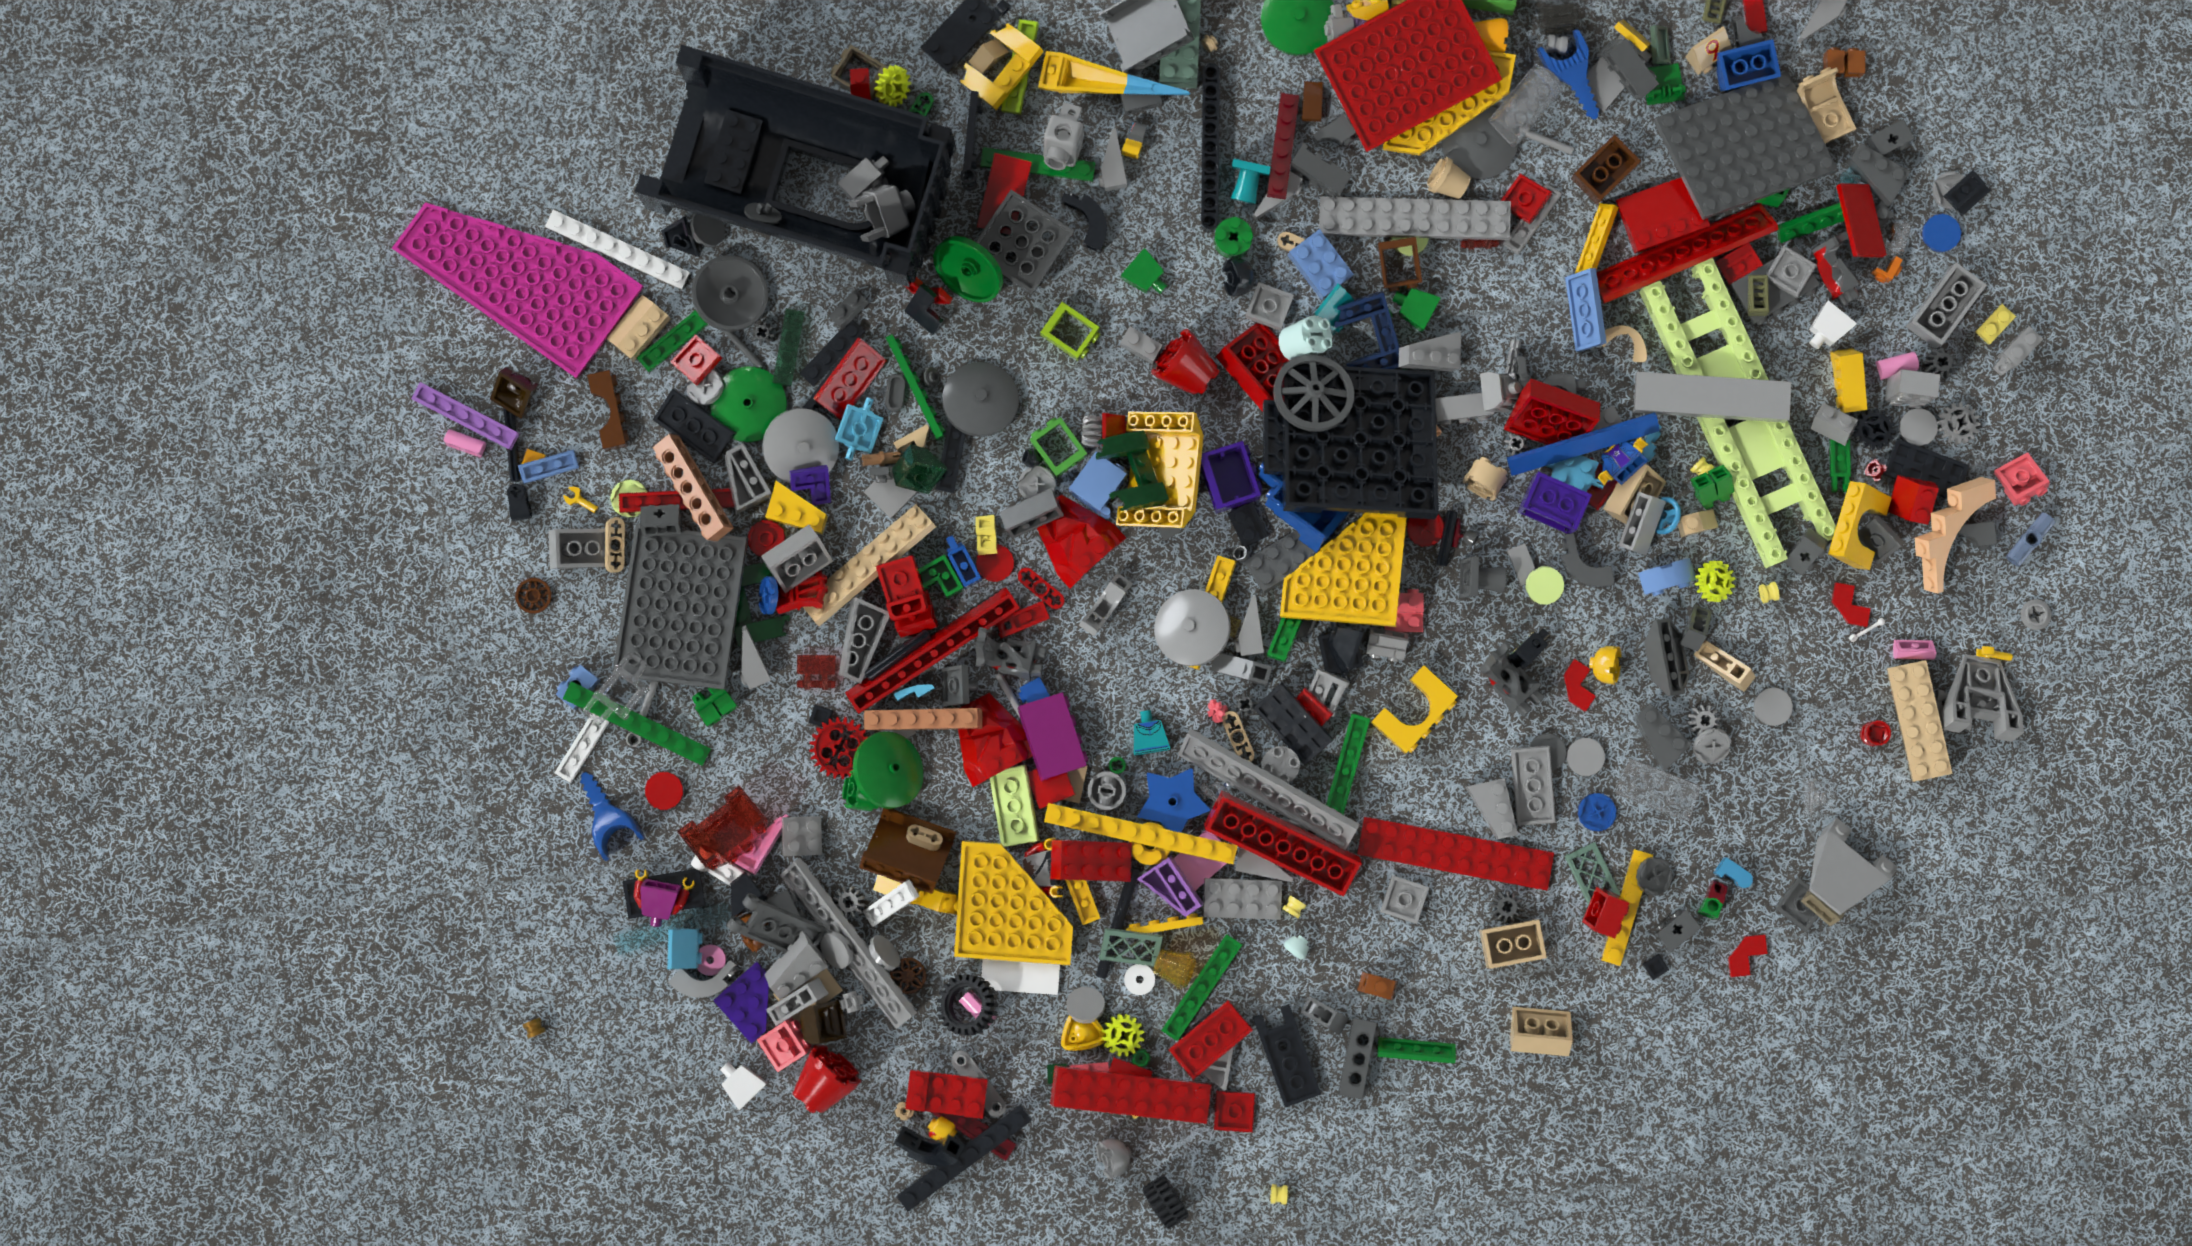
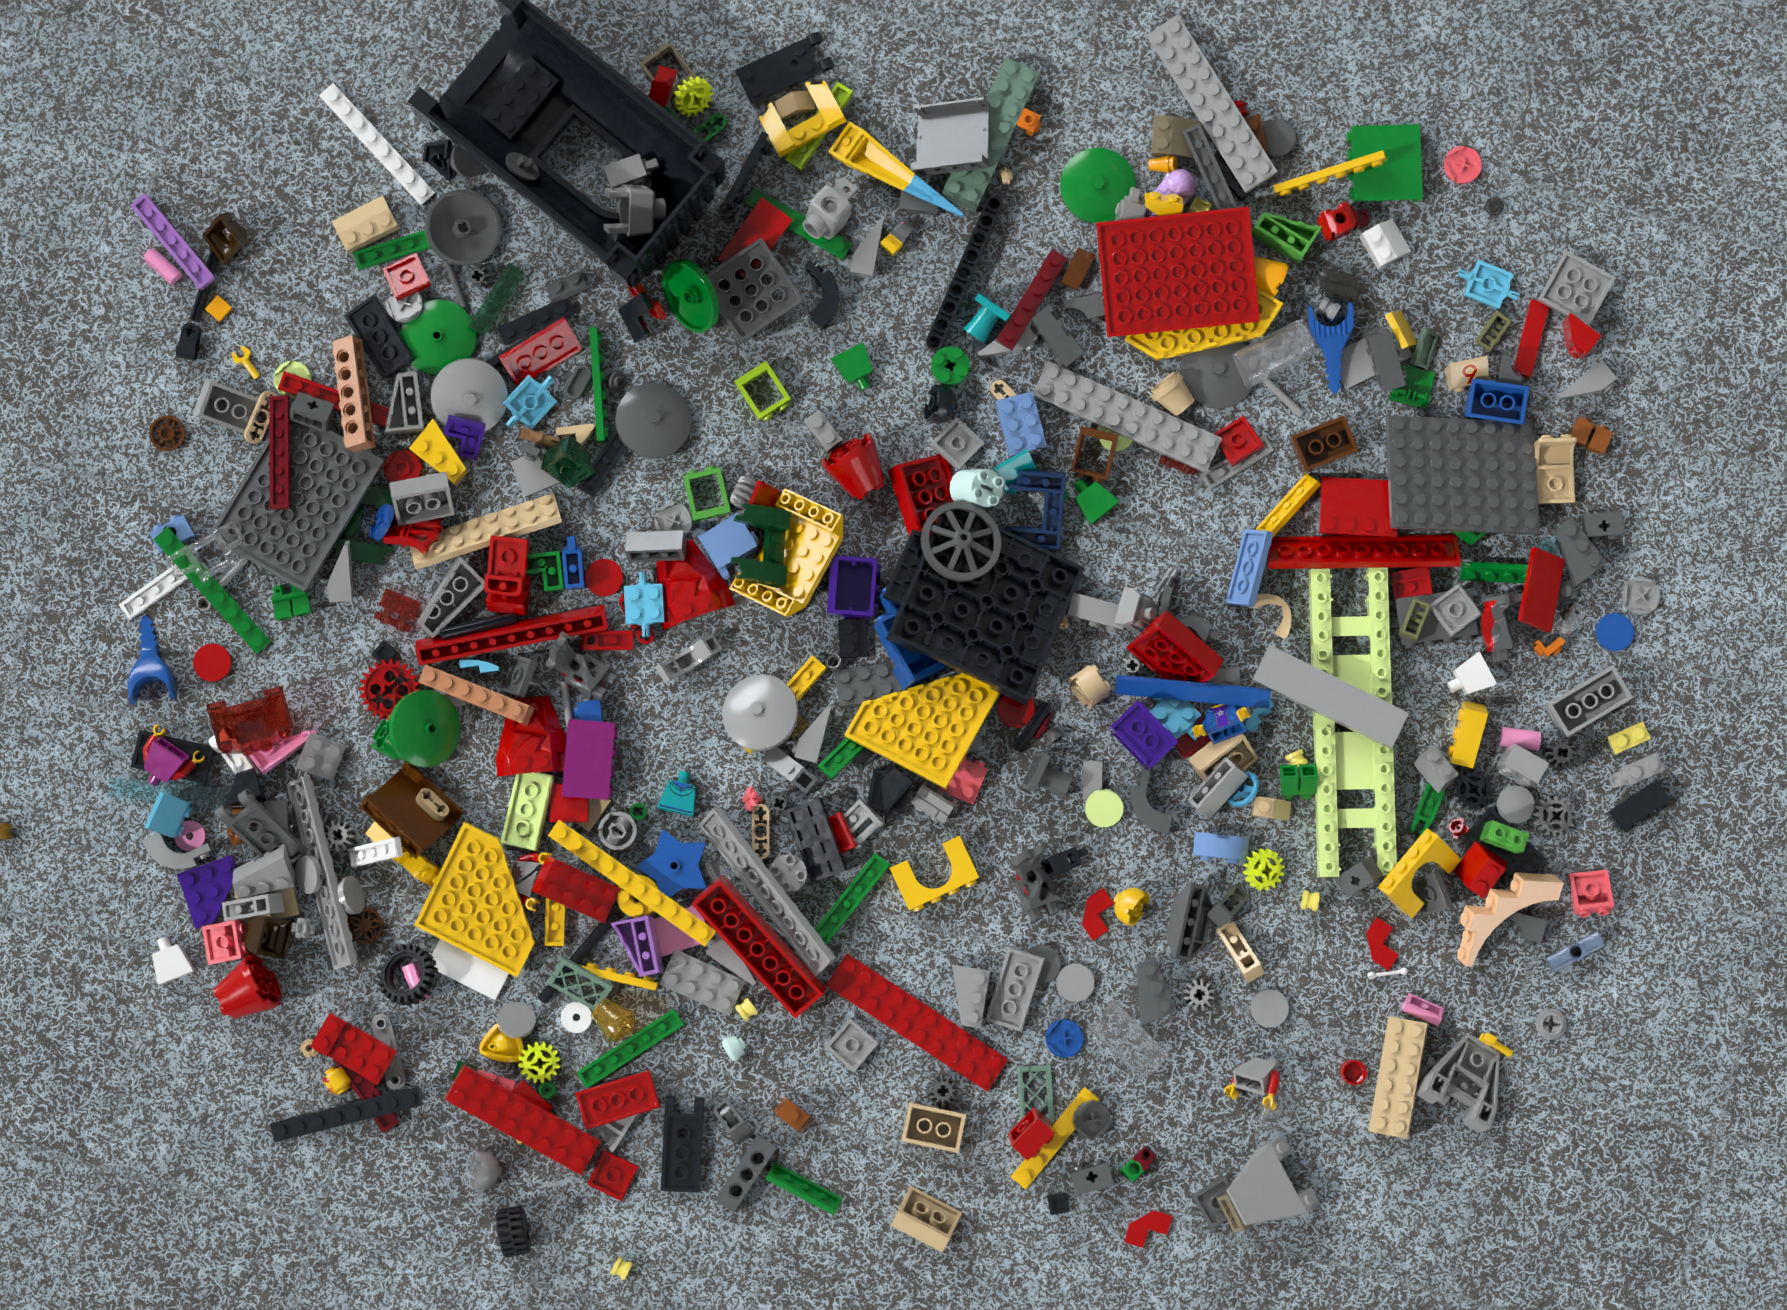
camera: 20 degrees right, 0 degrees up
dark pink wing [392,202,644,379] -> none
medium blue tile [518,449,579,484] -> none
reddish brown arch [587,370,630,451] -> none
black arch [893,1125,965,1166] -> none
light yellow slope [975,515,997,555] -> none
black plate [1022,449,1043,468] -> none
light grey wedge [1399,331,1461,372] -> none
light grey tile [1693,728,1731,764] -> none
dark azure leg [1713,857,1753,888] -> none
black plate [1943,170,1991,216] -> none
none -> dark red plate [269,395,290,510]
none -> medium azure plate [624,572,665,637]
none -> light grey torso [1224,1058,1280,1110]
none -> bright green window [1479,821,1530,854]
none -> black brick [1606,781,1670,833]

